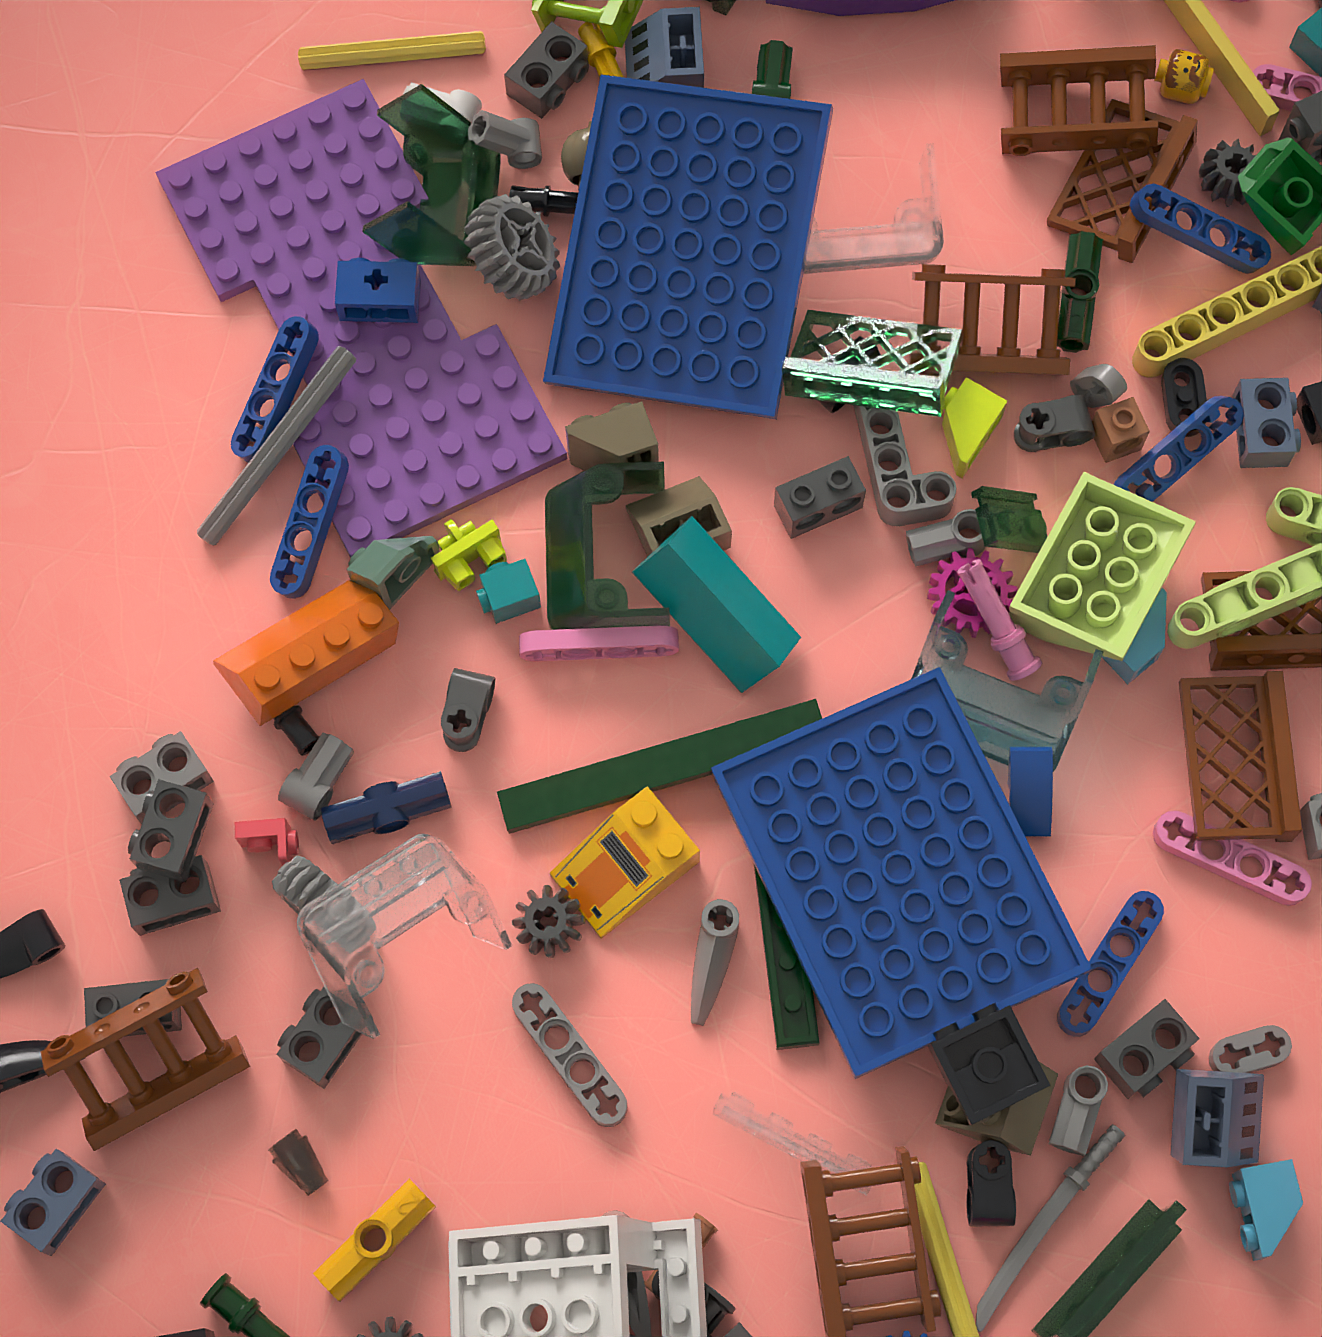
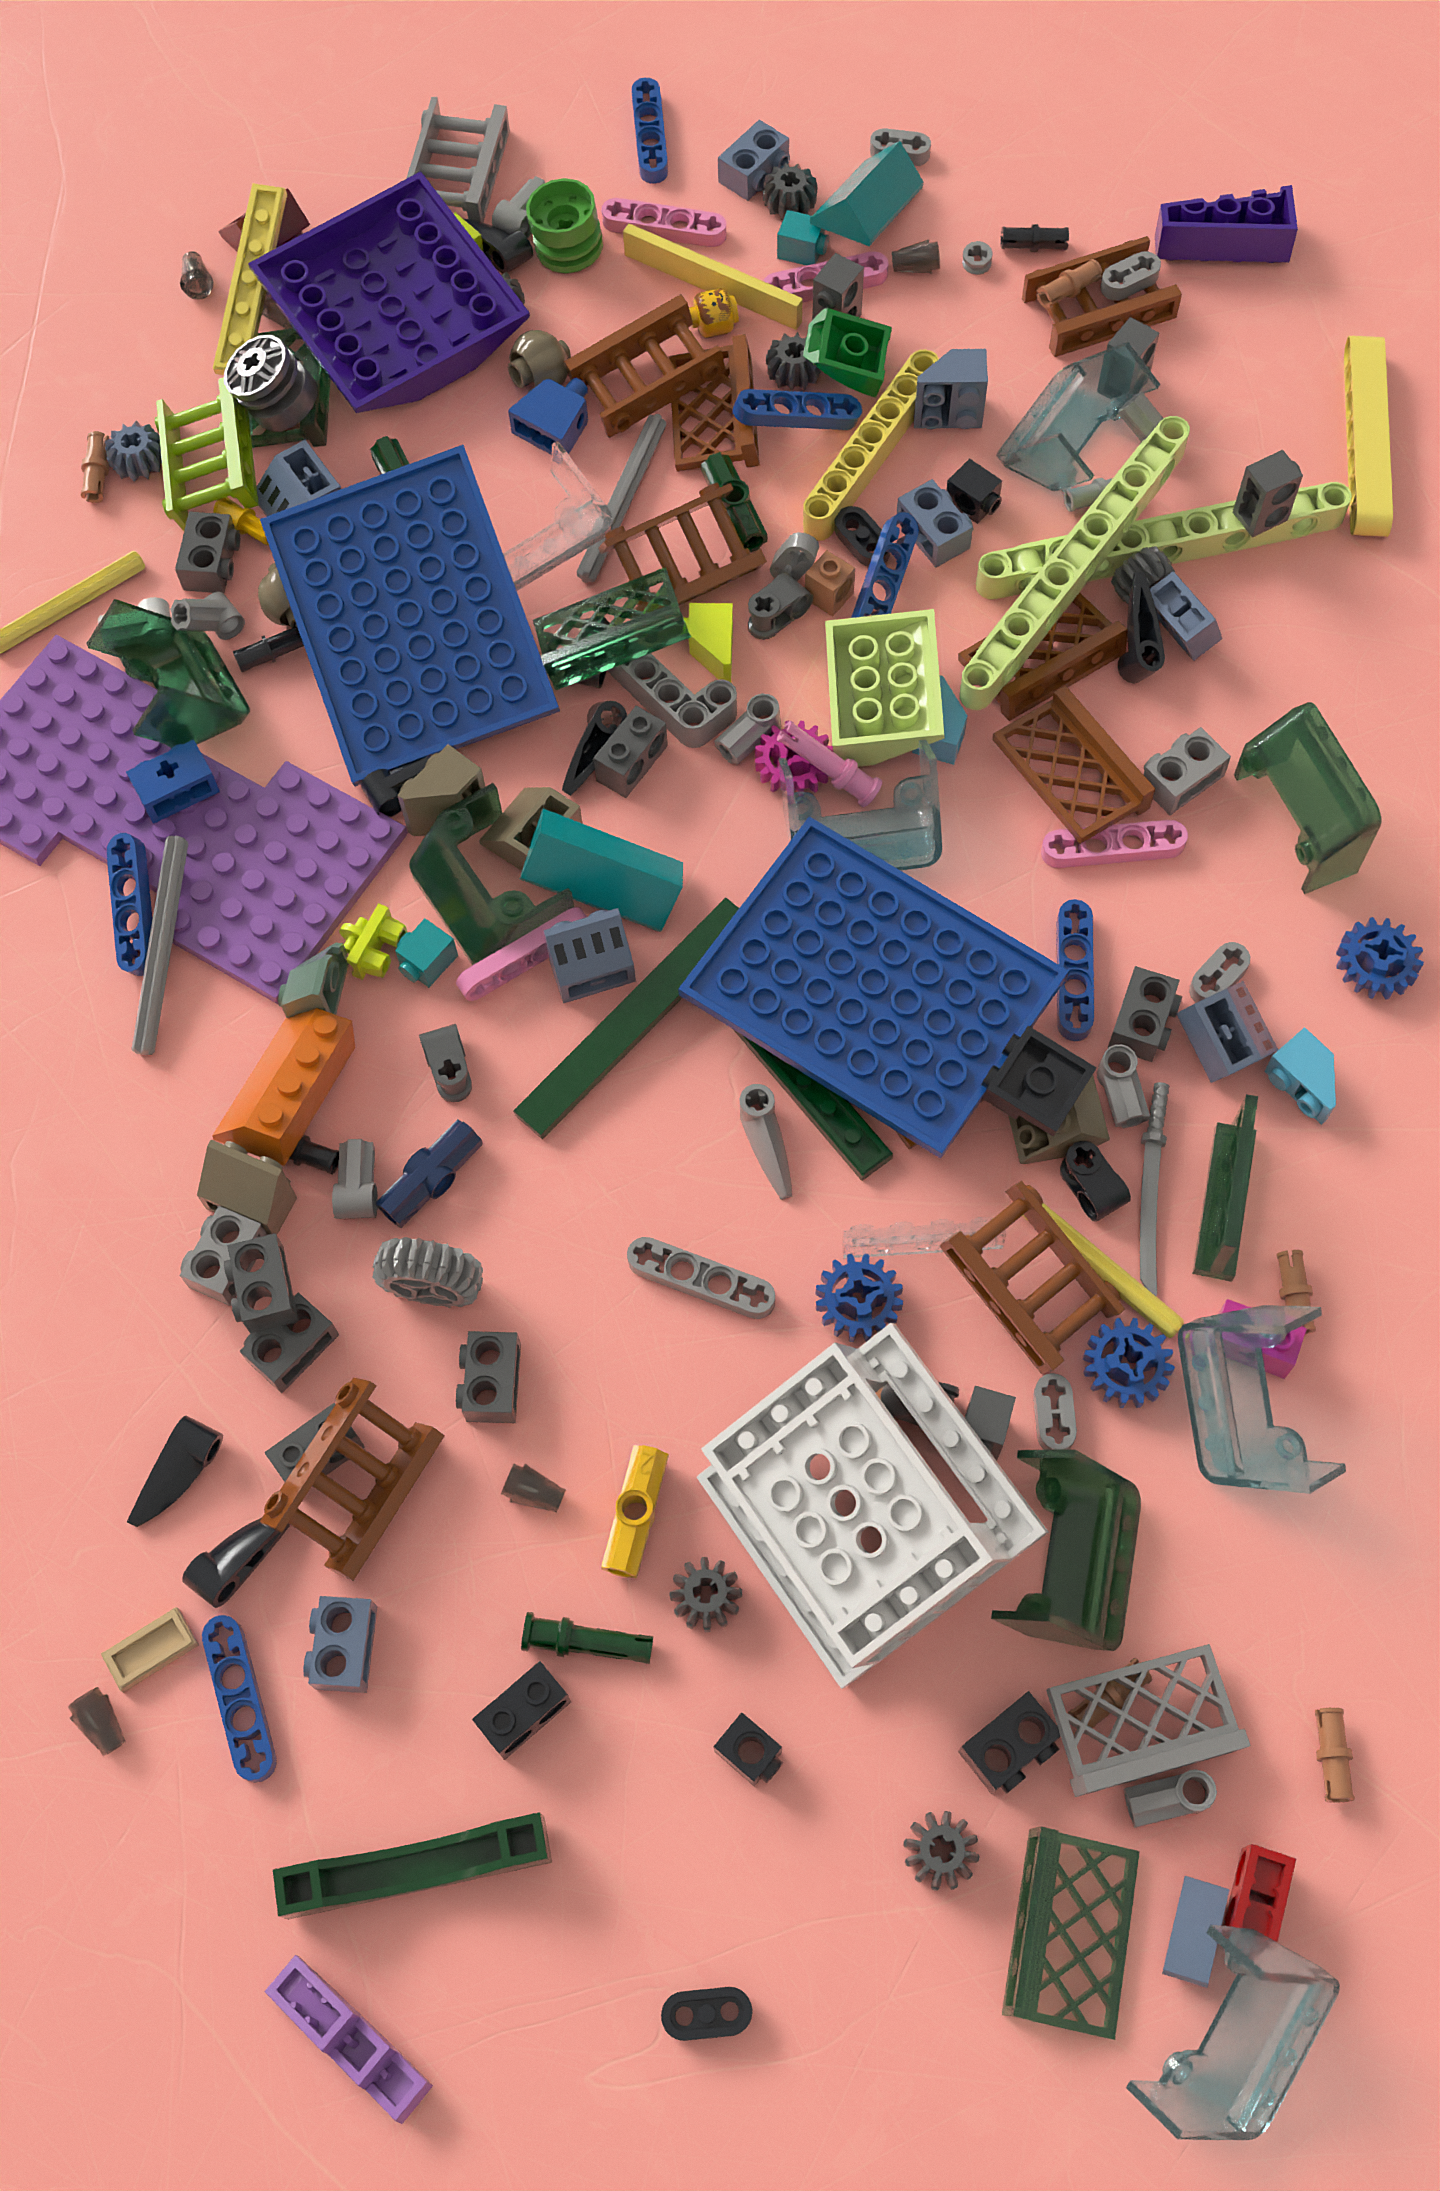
camera: 30 degrees left, 5 degrees down
coral bracket [234,818,299,866] -> none
blue beam [270,445,349,599] -> none
clear windscreen [297,833,513,1039] -> none
light grey gear [464,194,561,301] -> none
dark grey gear [512,885,585,958] -> none
yellow slope [550,786,700,939] -> none
clear green plate [971,486,1048,553] -> none
blue slope [1007,747,1053,836] -> none
none -> dark tan slope [197,1140,297,1235]
none -> black piece [361,757,429,817]
none -> dark tan plant [508,330,571,392]
none -> blue torso [508,378,588,462]
none -> sand blue slope [544,908,636,1004]
none -> black piece [562,701,627,796]
none -> light grey axle [576,413,667,583]
none -> blue gear [815,1253,903,1342]

